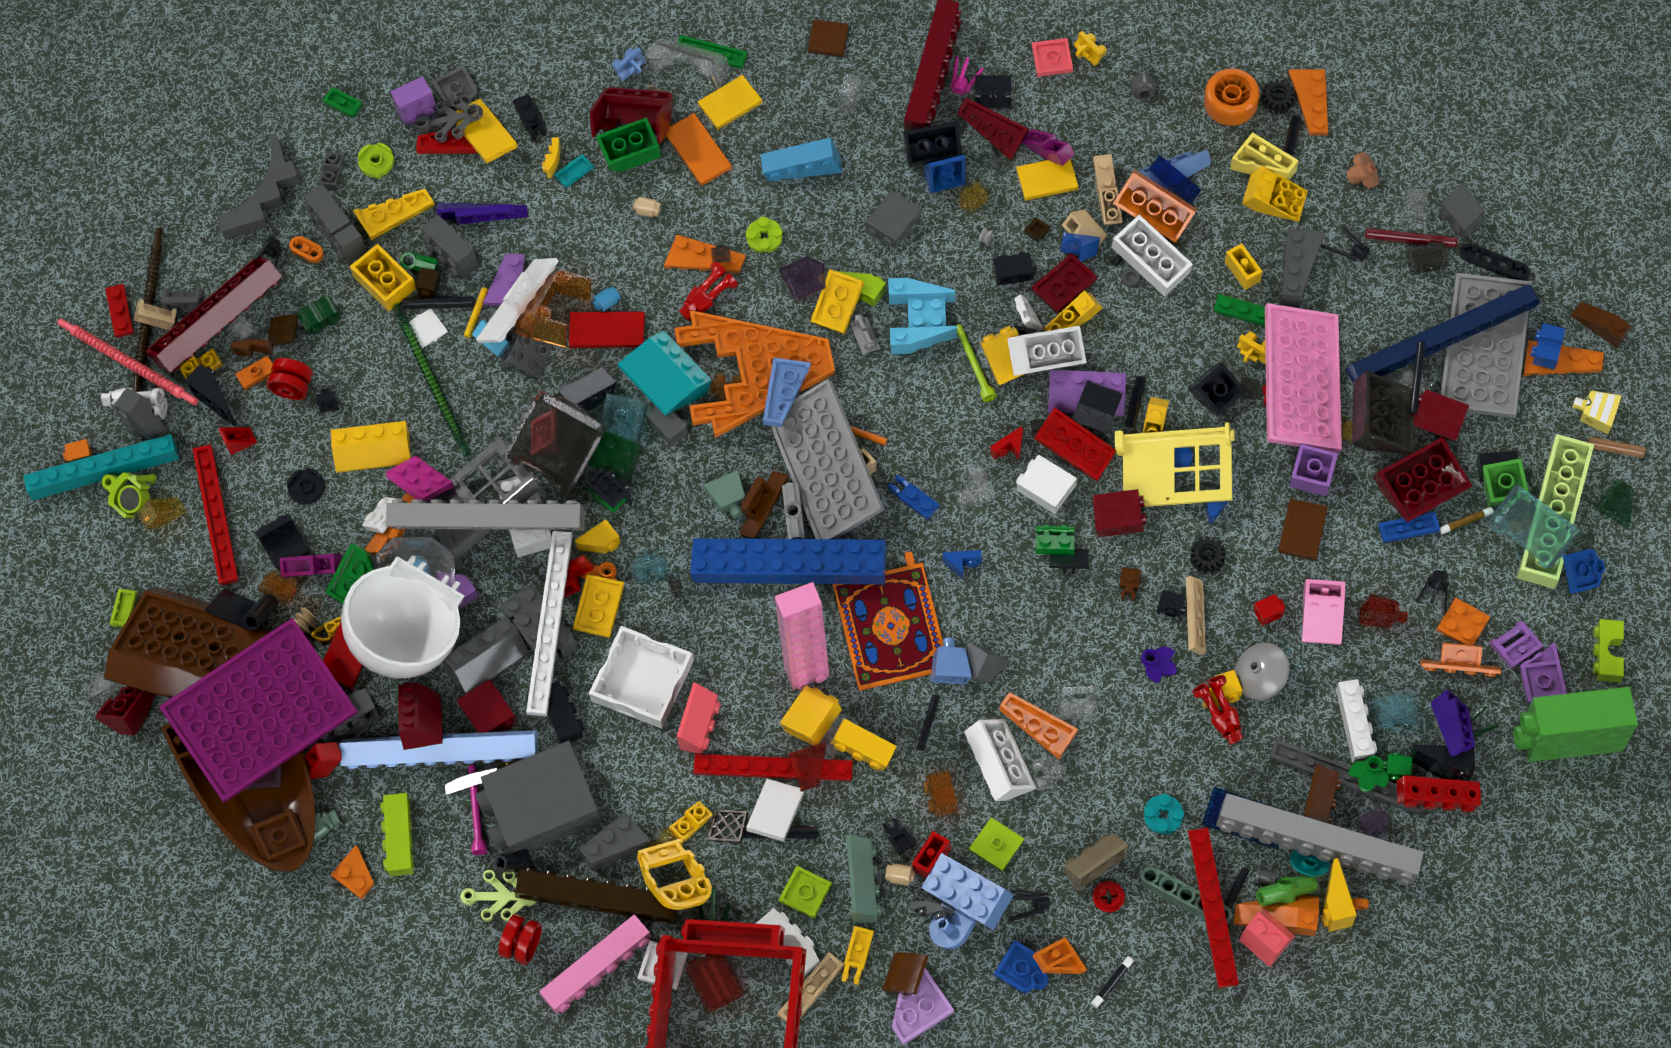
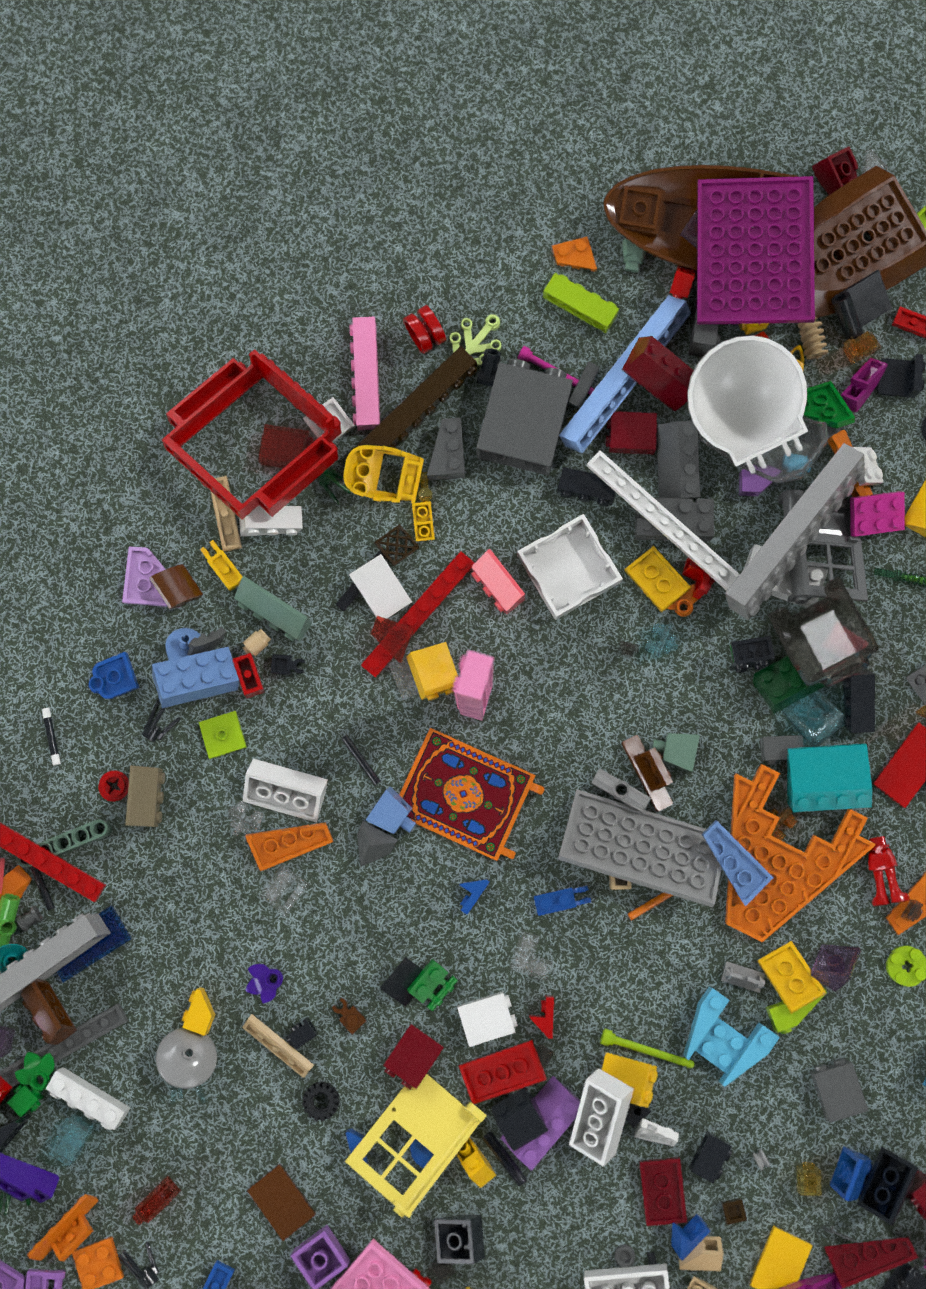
camera: 130 degrees right, 15 degrees up
yellow slope [575,520,621,554] -> none
blue brick [690,538,887,585] -> none
lime plate [778,866,833,919] -> none
yellow brick [831,718,897,771] -> none
clear orange brick [923,770,958,817] -> none
orange wing [1033,937,1087,974] -> none
yellow slope [1044,290,1103,331] -> none
teal plate [1143,794,1184,835] -> none
red piece [1192,675,1244,745] -> none
red brick [1253,594,1285,626] -> none
bright pink slope [1302,579,1345,645] -> none

